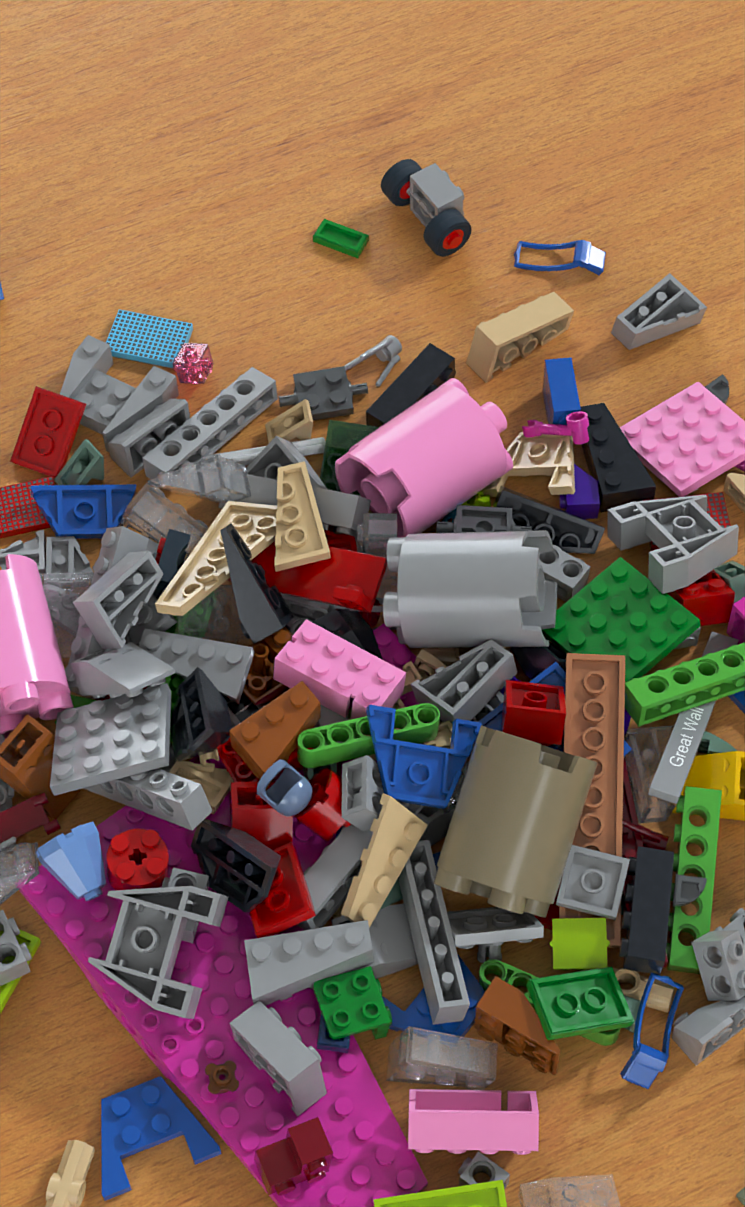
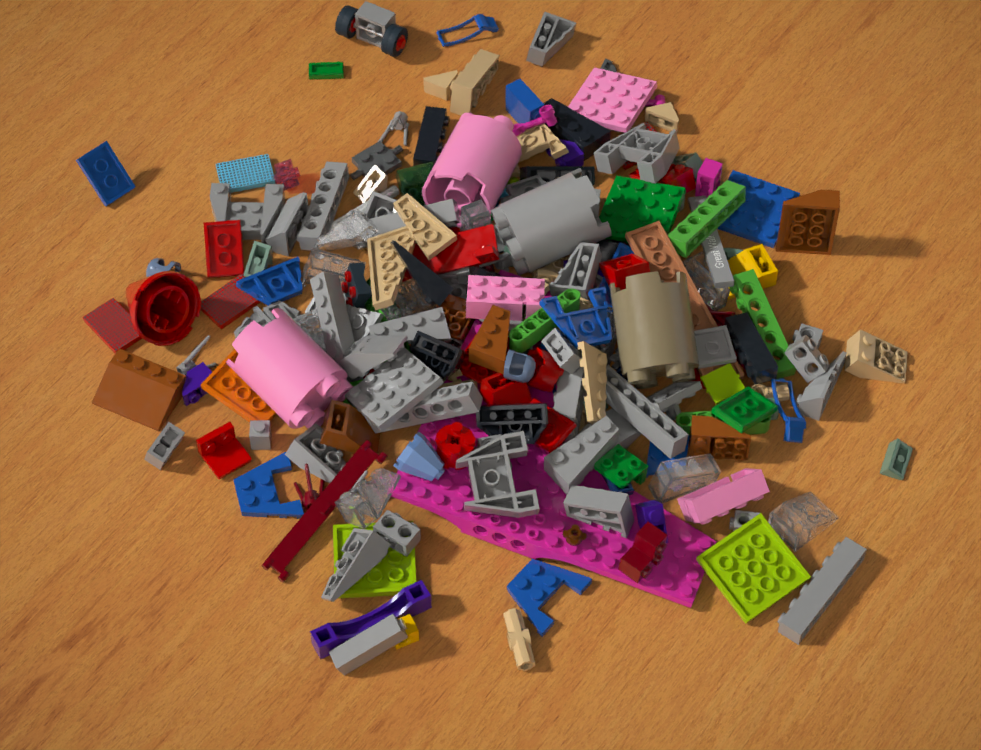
camera: 30 degrees left, 5 degrees down
light grey wedge [73,551,163,649] -> none
dark grey tile [672,874,707,907] -> none
none -> tan slope [423,70,458,101]
none -> dark purple slope [635,500,668,543]

